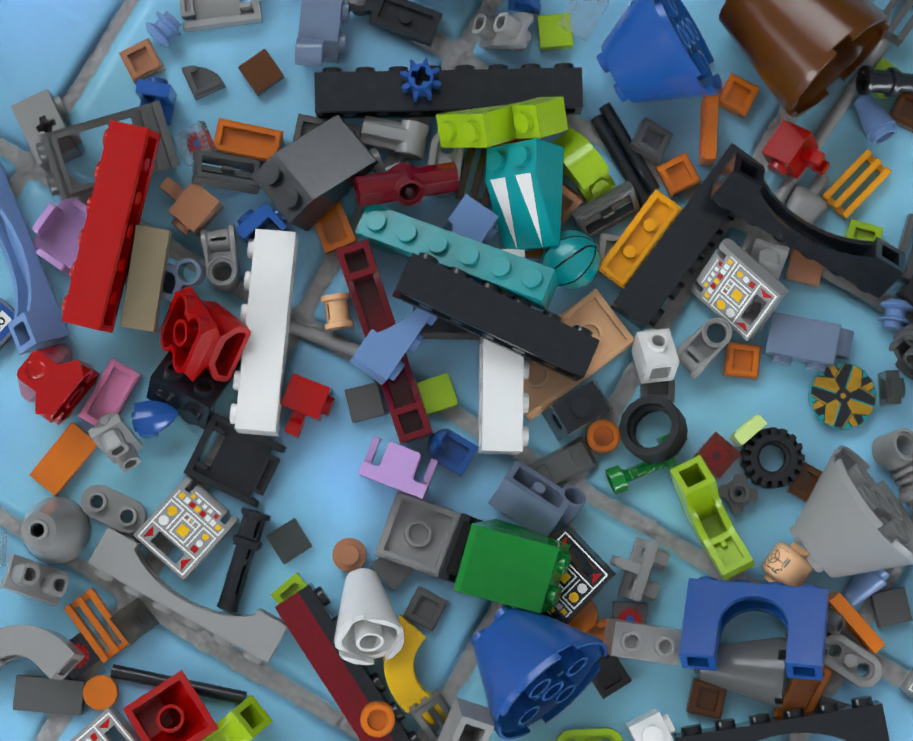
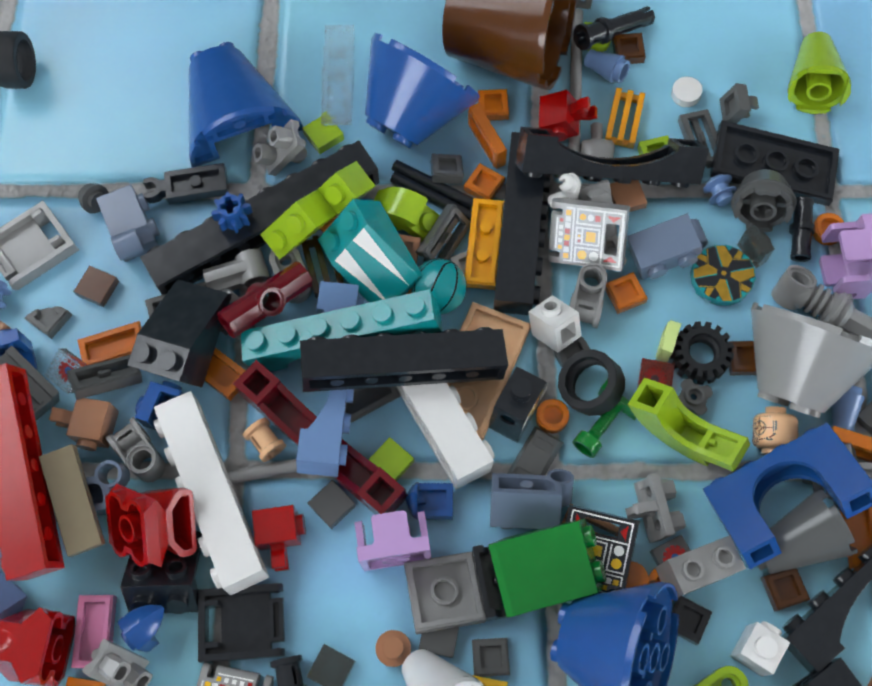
camera: 25 degrees left, 15 degrees down
none -> white arm [548,173,581,209]

